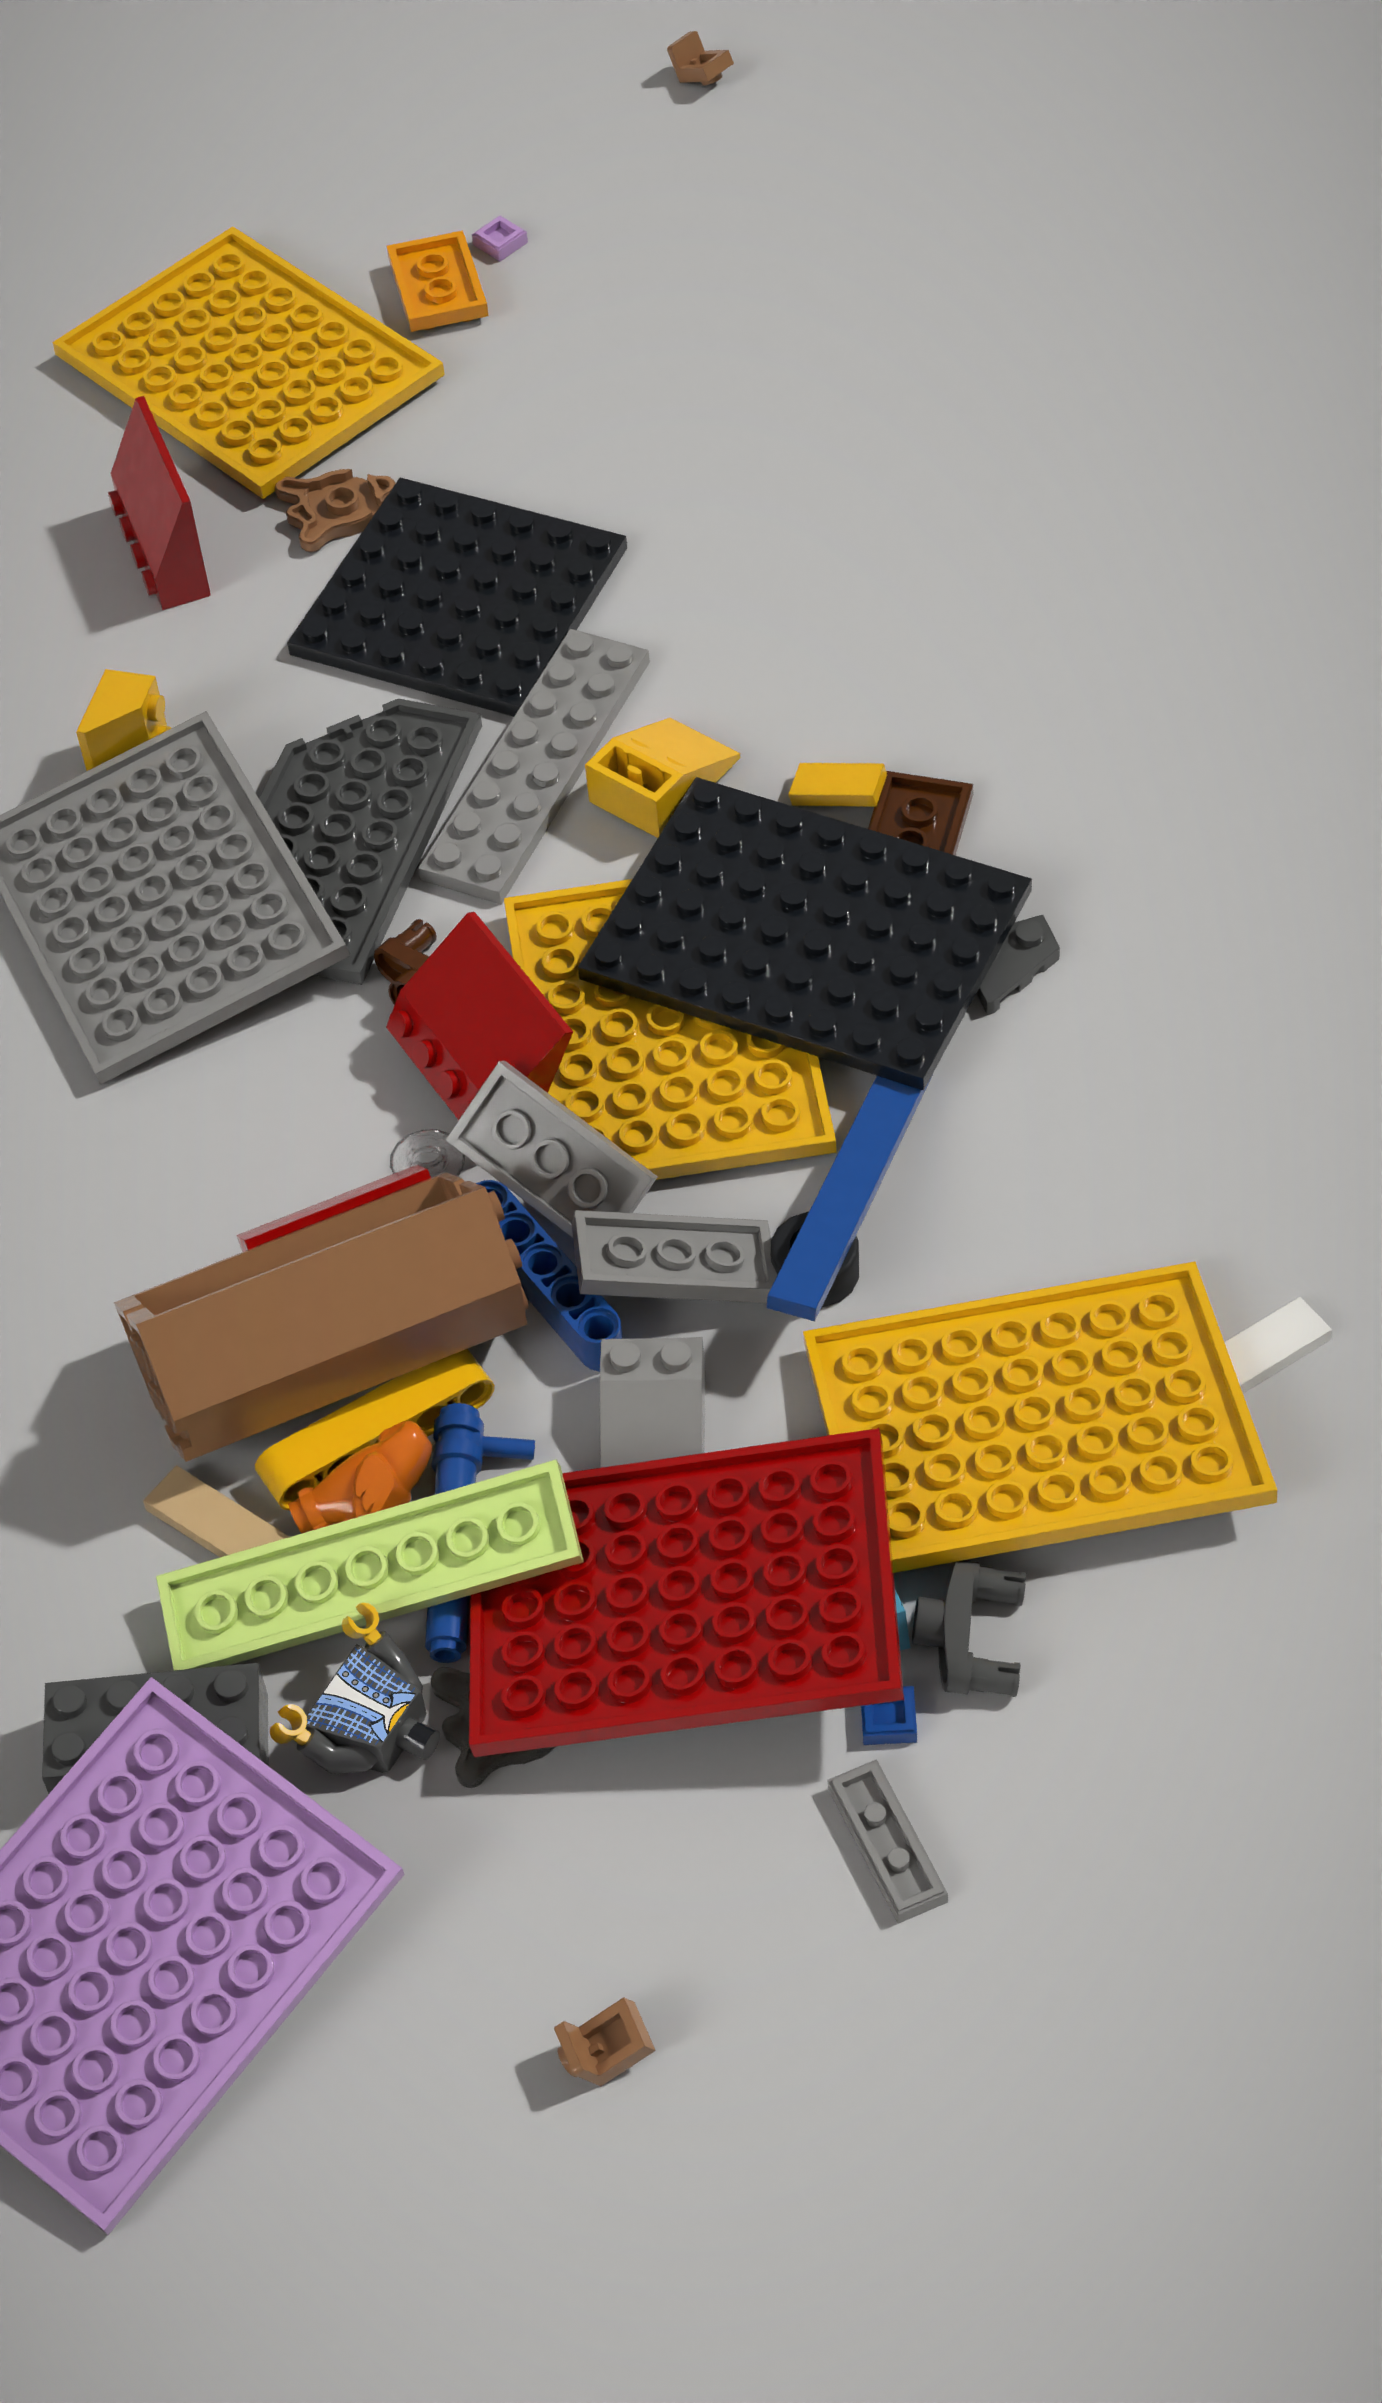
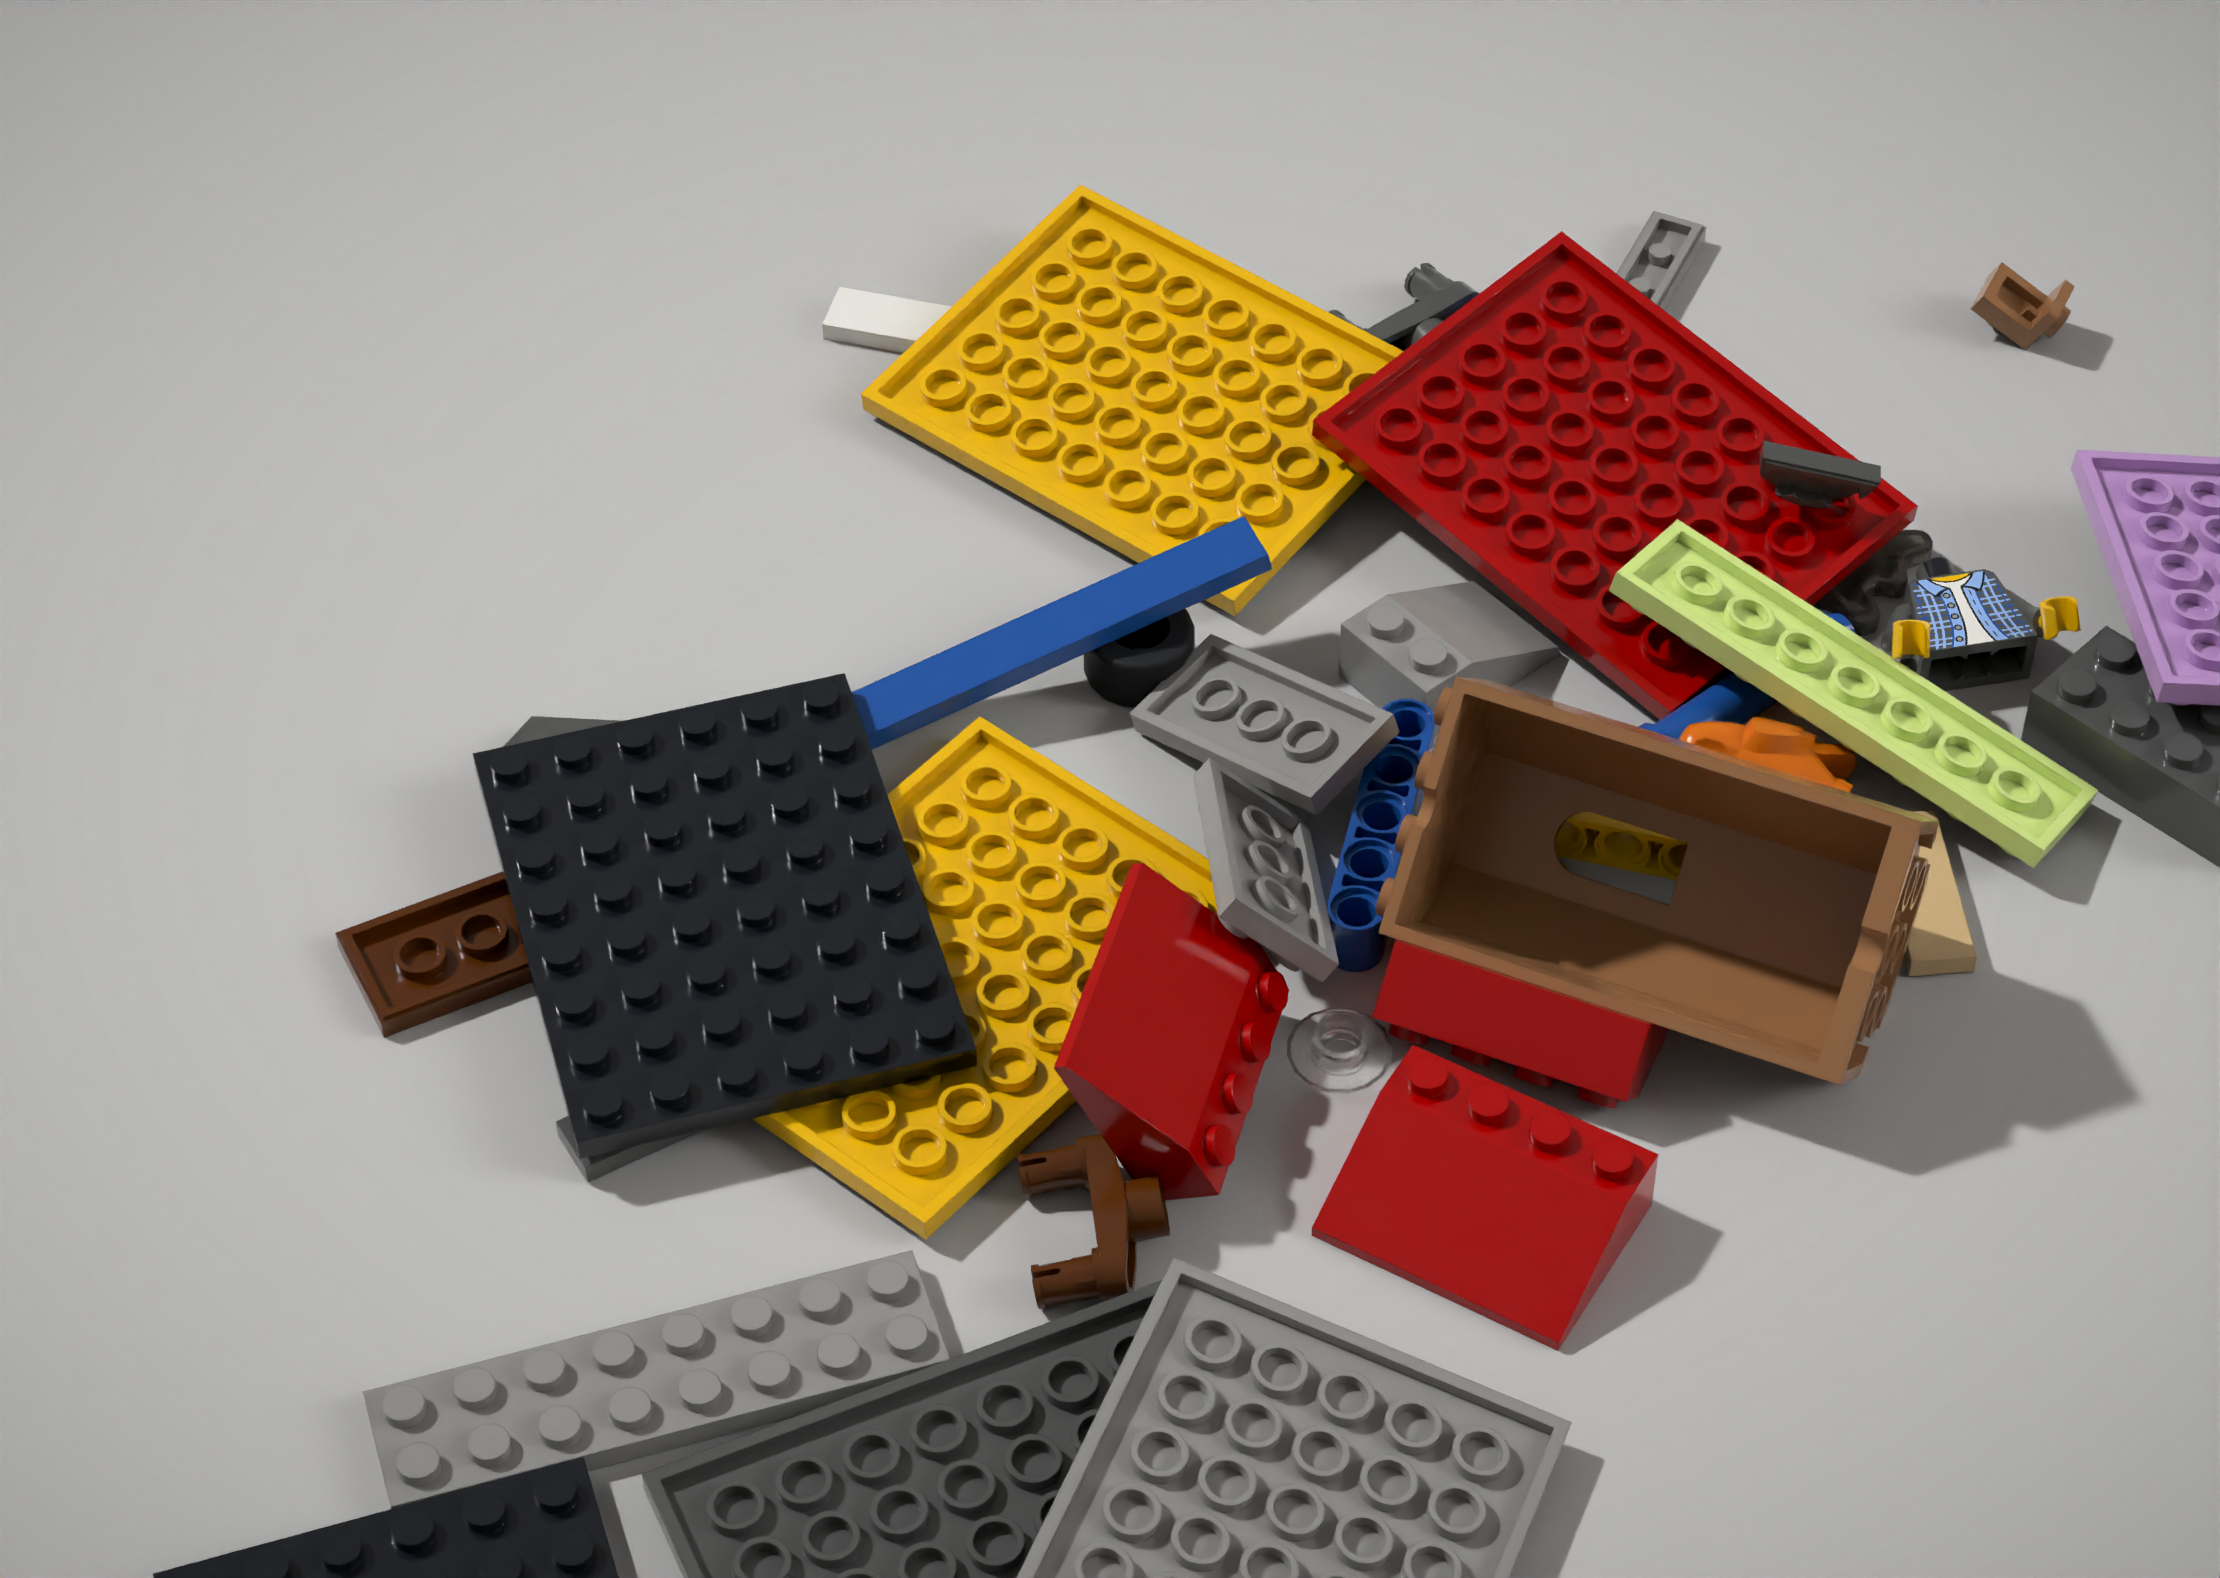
camera: 135 degrees left, 5 degrees down
yellow slope [585,717,741,838] -> none
yellow tile [788,763,887,807] -> none
none -> red slope [1311,1045,1659,1351]
none -> dark grey tile [1760,441,1881,508]

